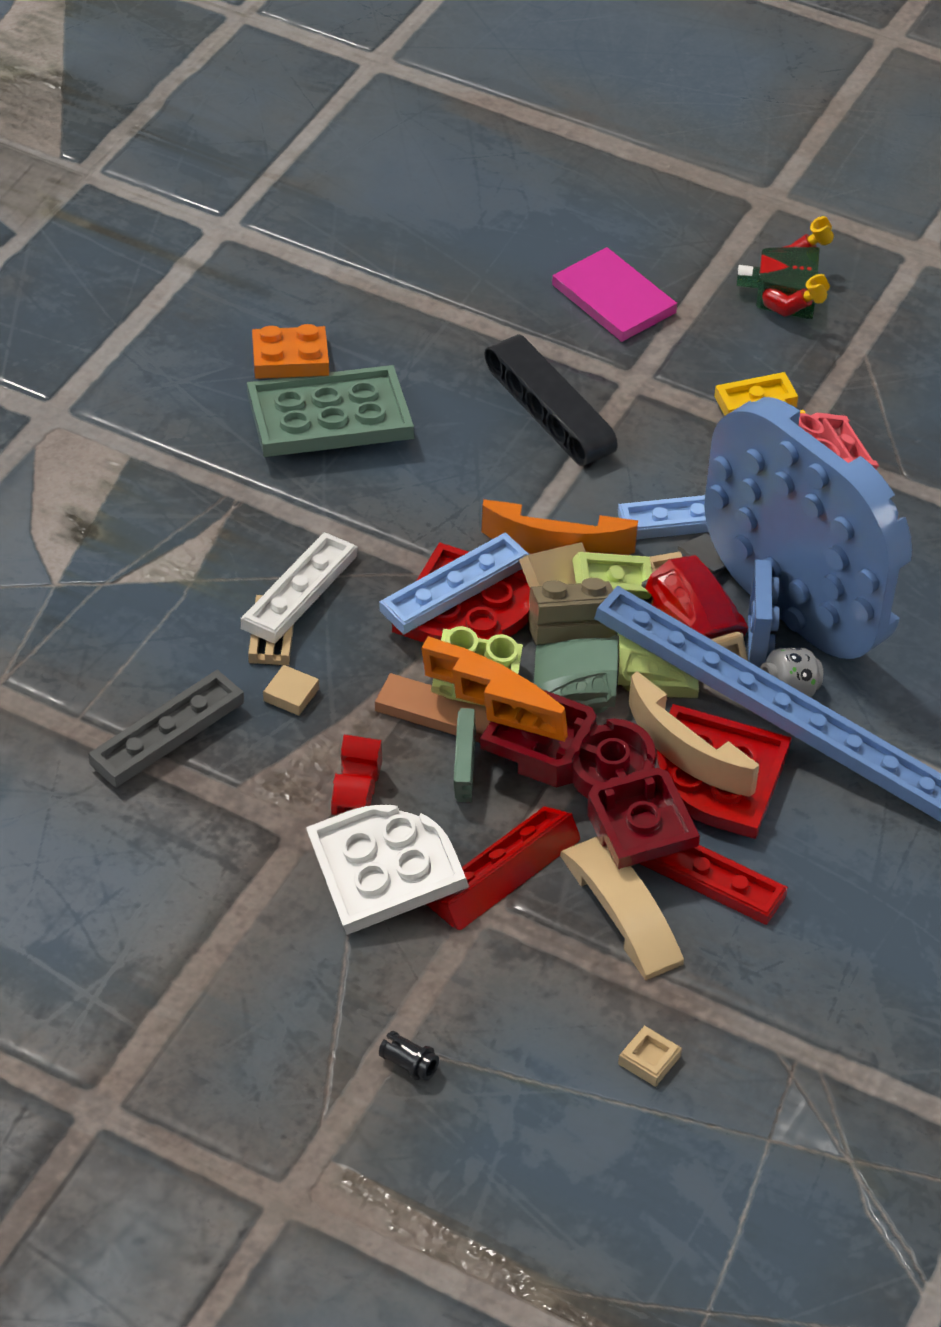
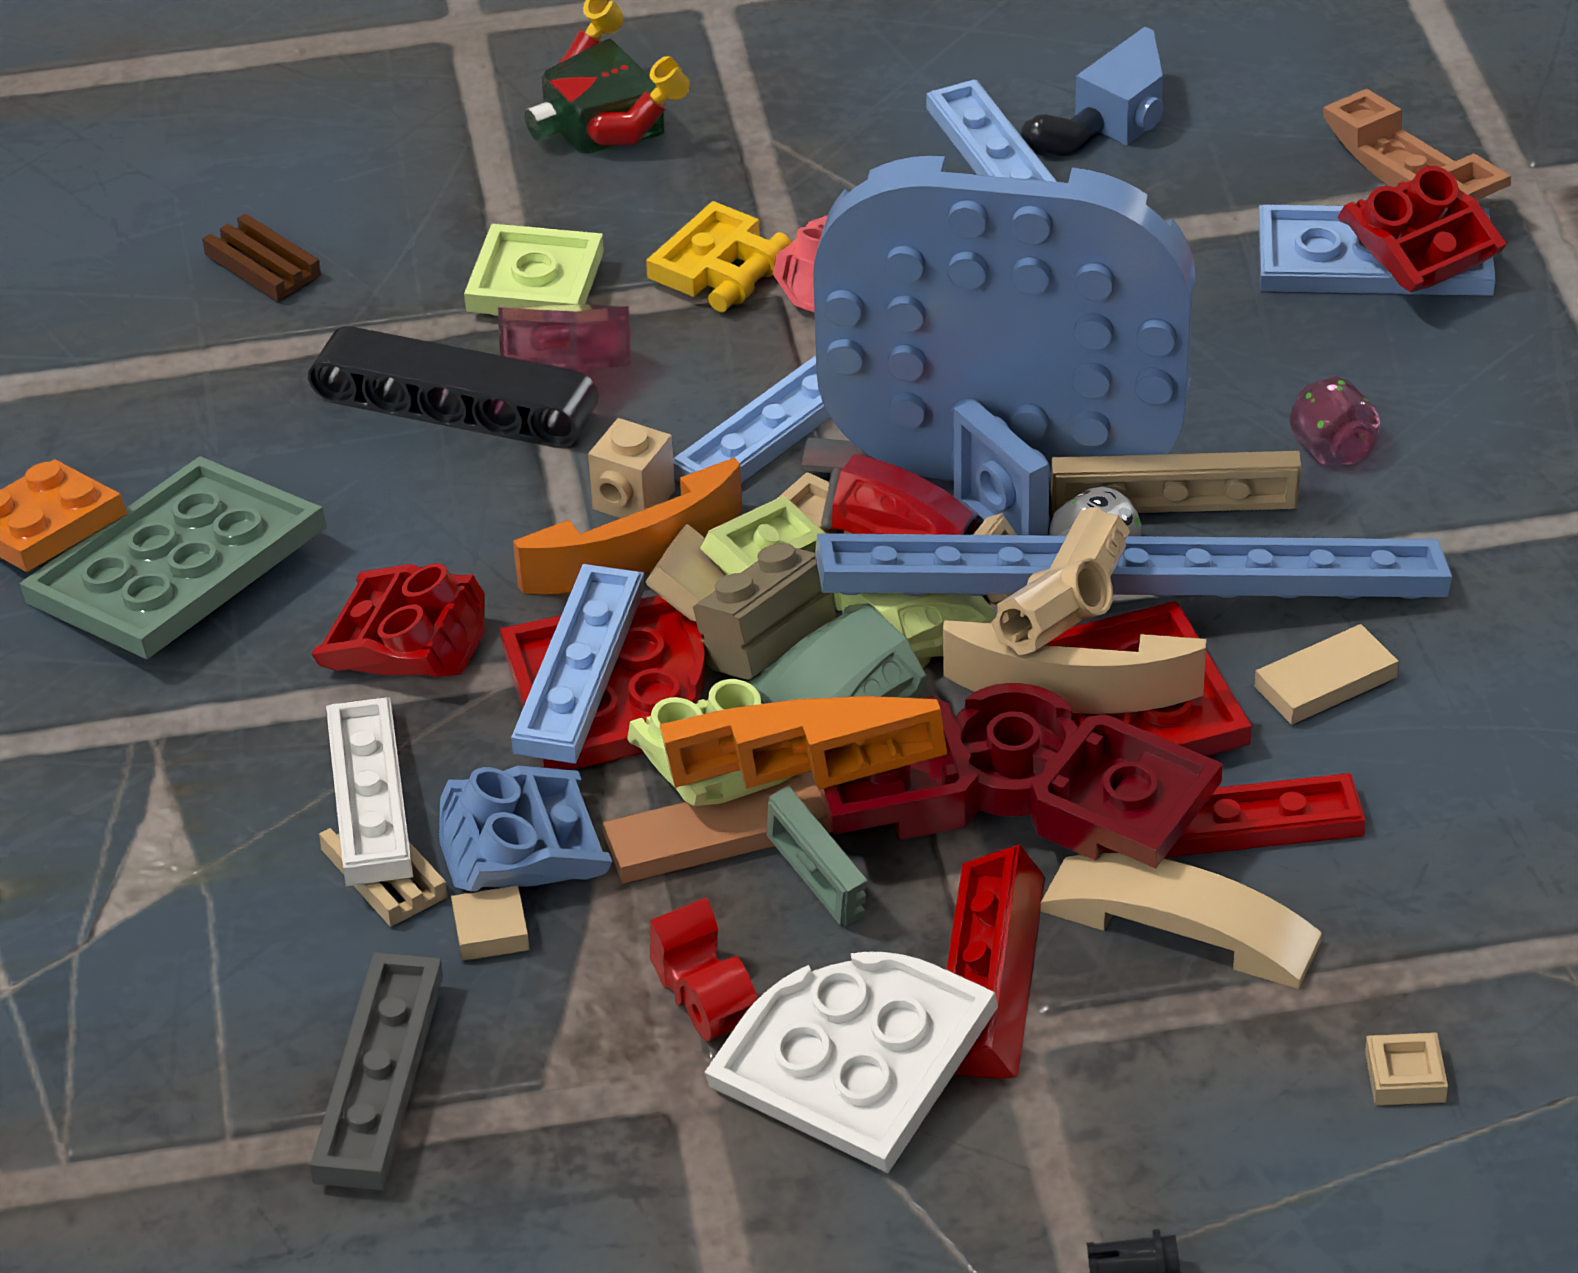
camera: 35 degrees left, 5 degrees down
dark pink tile [552,247,677,342] -> none
none -> reddish brown tile [202,213,321,302]
none -> red slope [311,563,485,677]
none -> medium blue slope [439,766,612,891]
none -> yellowish green plate [464,224,604,322]
none -> clear pink slope [498,304,631,371]
none -> tan brick [588,418,675,518]
none -> tan piece [991,507,1130,655]
none -> tan tile [1051,451,1301,515]
none -> tan tile [1254,624,1399,725]

